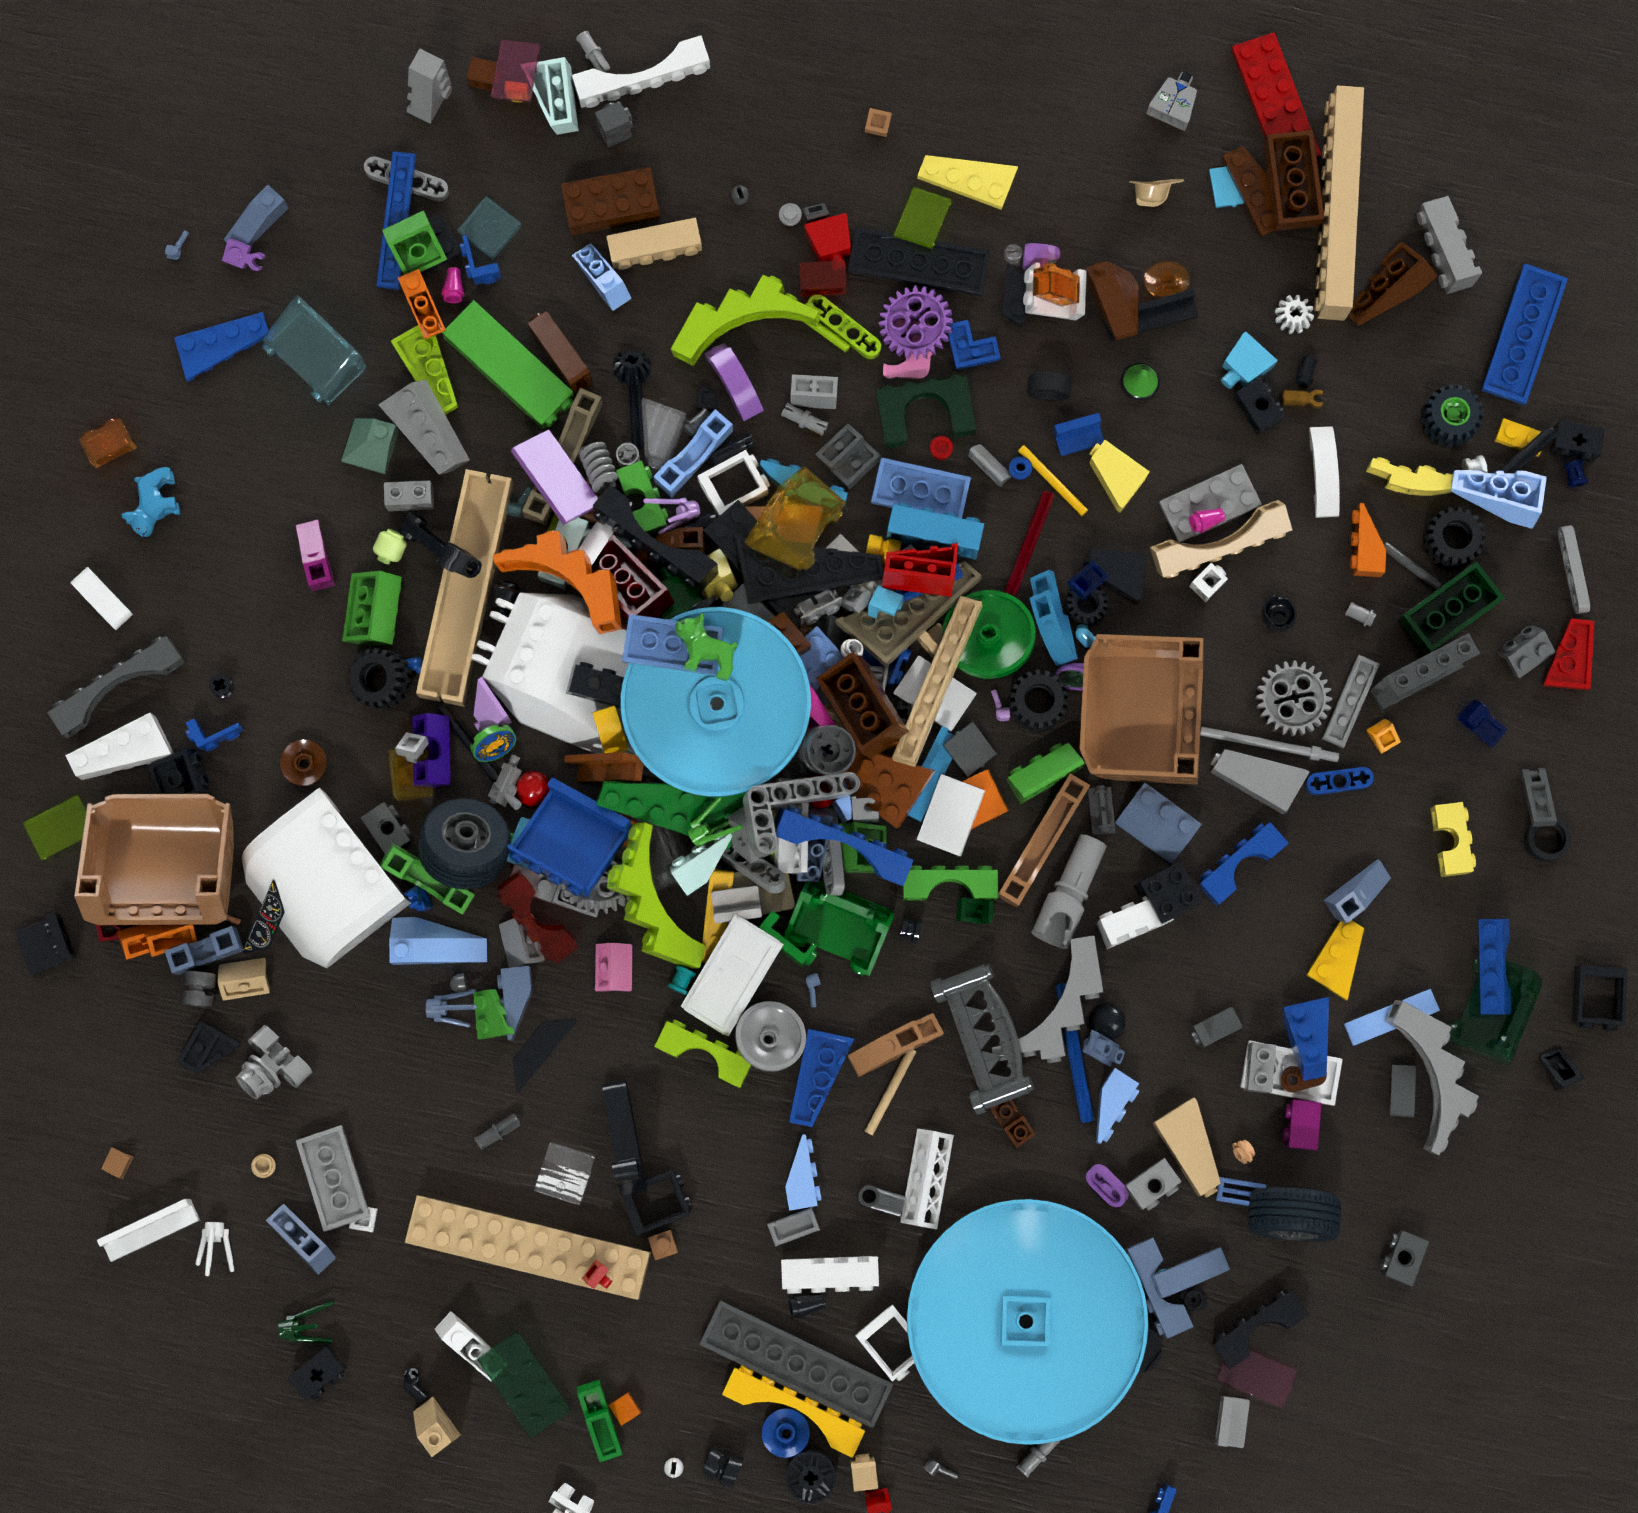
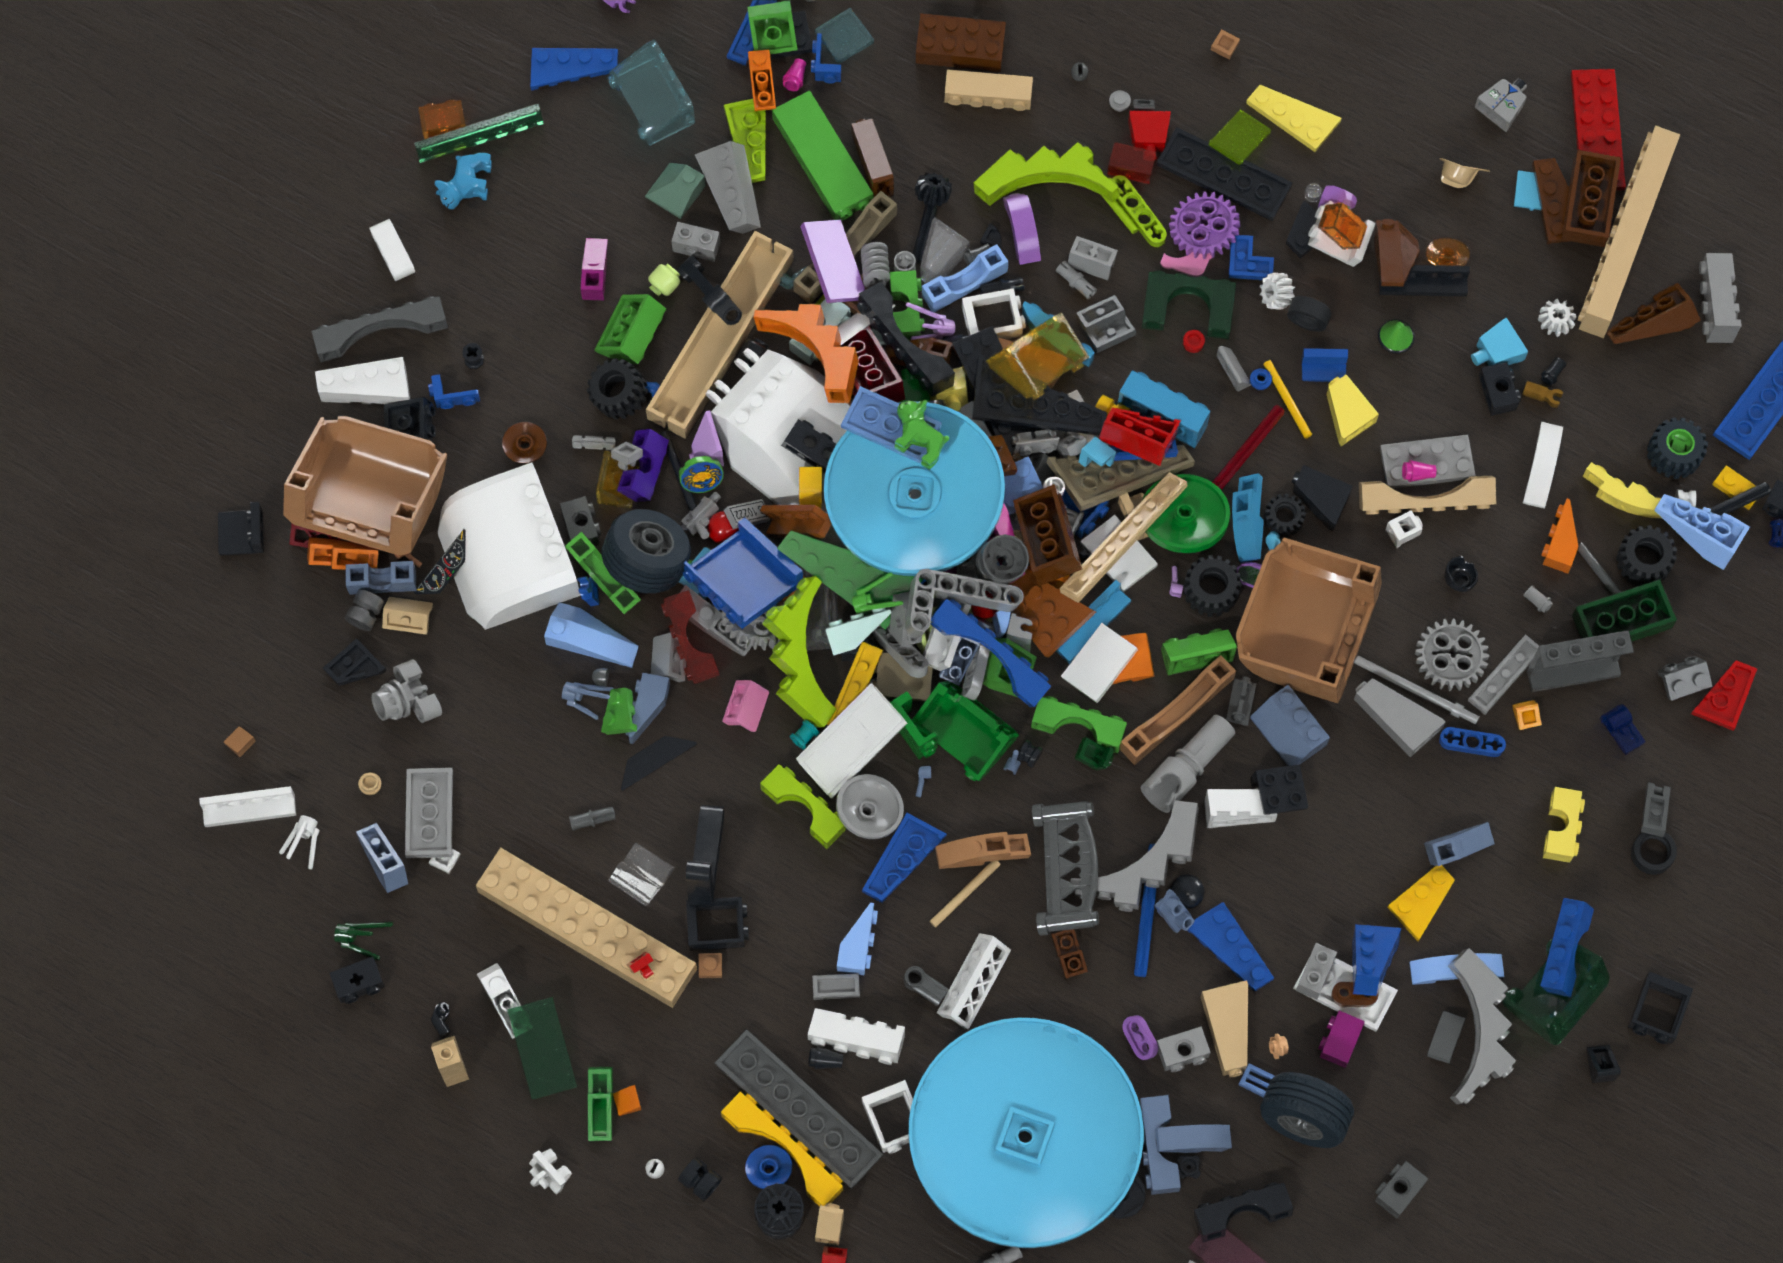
camera: 20 degrees right, 10 degrees down
clear neon green piece [23,795,87,860] -> none
light blue slope [572,243,632,311] -> none
light grey panel [711,885,762,923] -> none
medium blue plate [871,458,971,519] -> none
flat silver hand [924,1459,959,1479] -> none
dark grey piece [943,722,997,777] -> none
clear blue slope [1066,560,1110,602] -> none
light blue slope [1095,1068,1139,1144] -> none
dark grey bracket [1190,1007,1242,1048] -> none
blue arch [1198,822,1289,906] -> none
light grey beam [1558,525,1590,614] -> none
none -> clear green plate [414,104,544,163]
none -> light grey axle [572,435,616,450]
none -> light grey tile [724,499,770,529]
none -> sand blue hand [1003,750,1021,775]
none -> blue wing [1187,902,1274,992]
none -> white gear [1260,273,1295,310]

